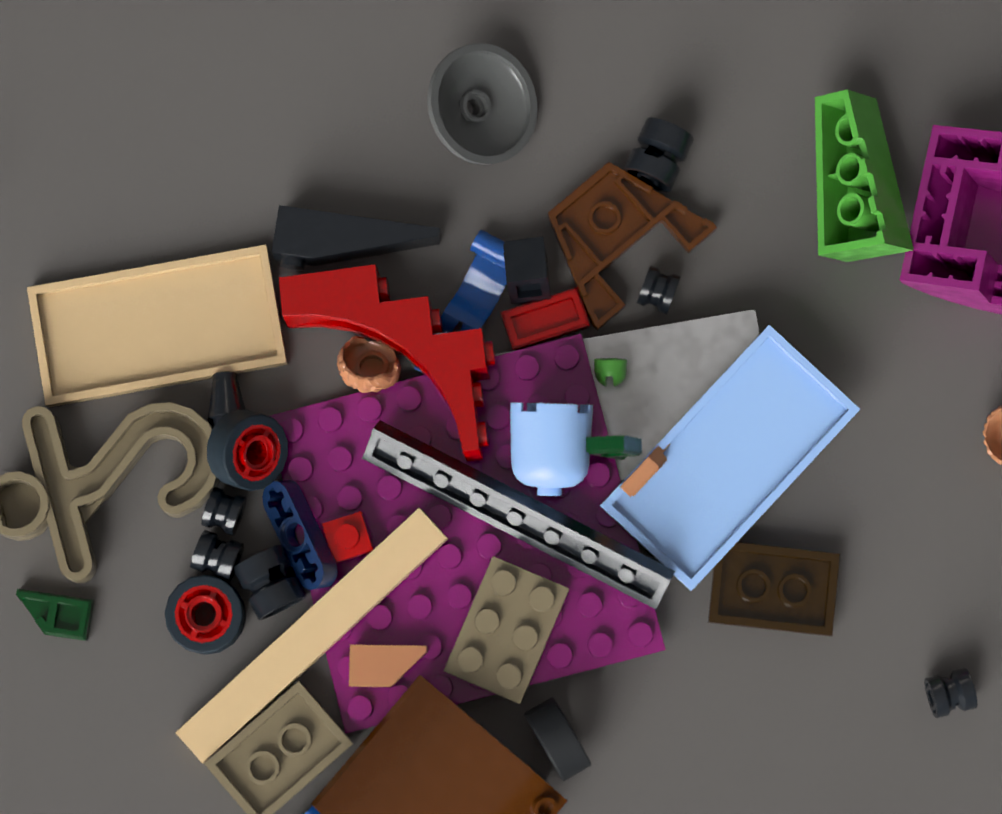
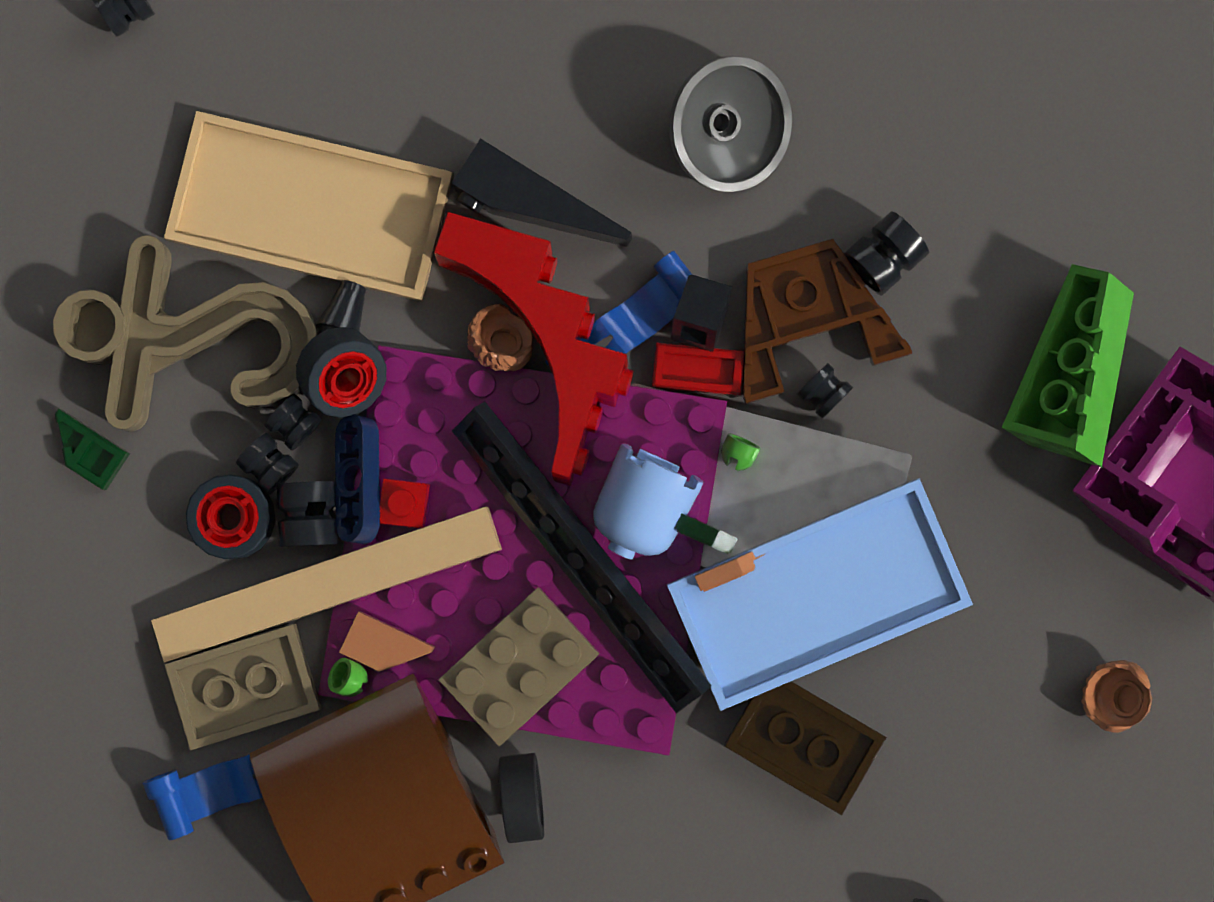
camera: 30 degrees right, 5 degrees up
none -> bright green hinge [328,658,368,697]

